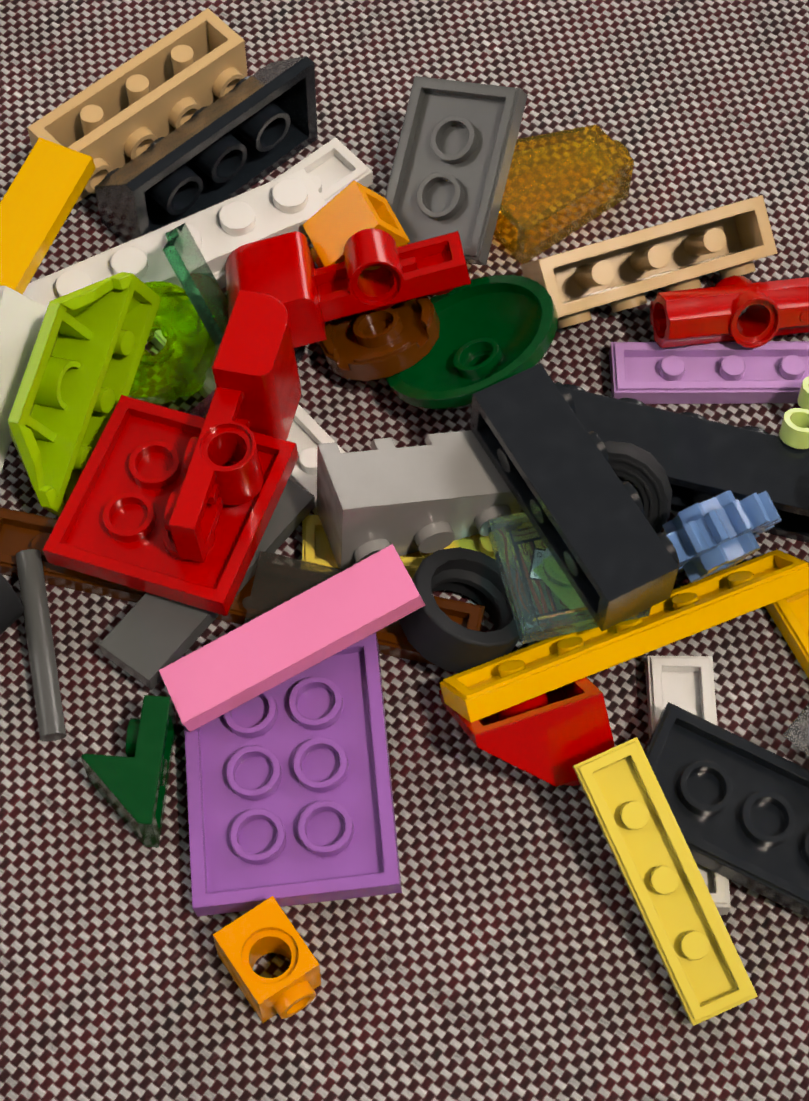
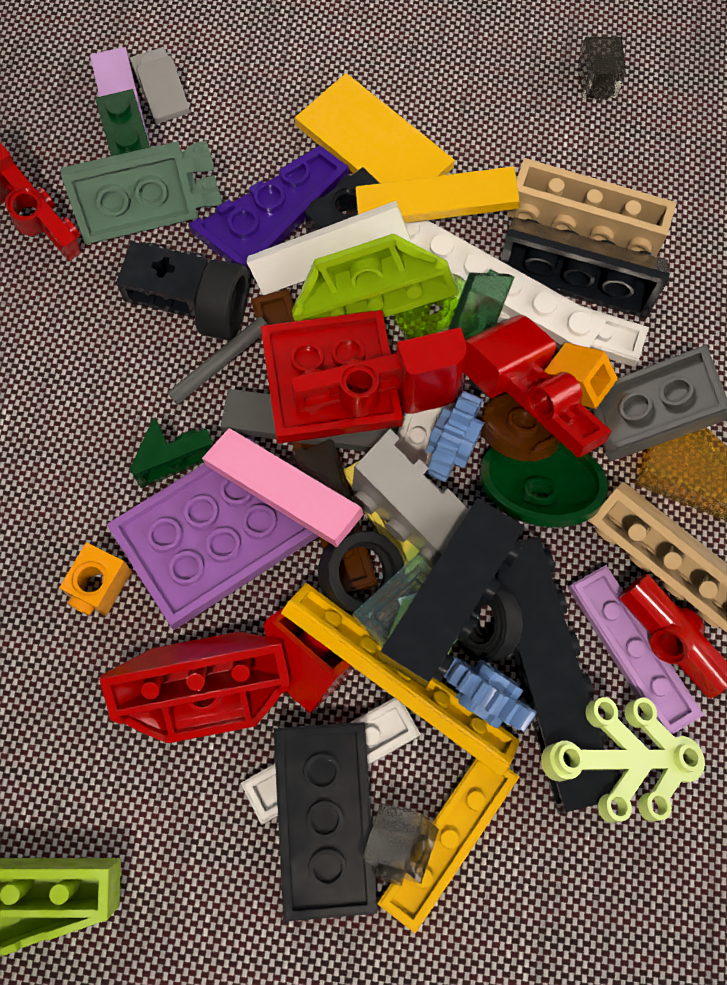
camera: 60 degrees right, 10 degrees up
light yellow tile [572,737,758,1026] -> none
none -> red wedge [99,631,291,743]
none -> medium blue gear [426,391,485,482]

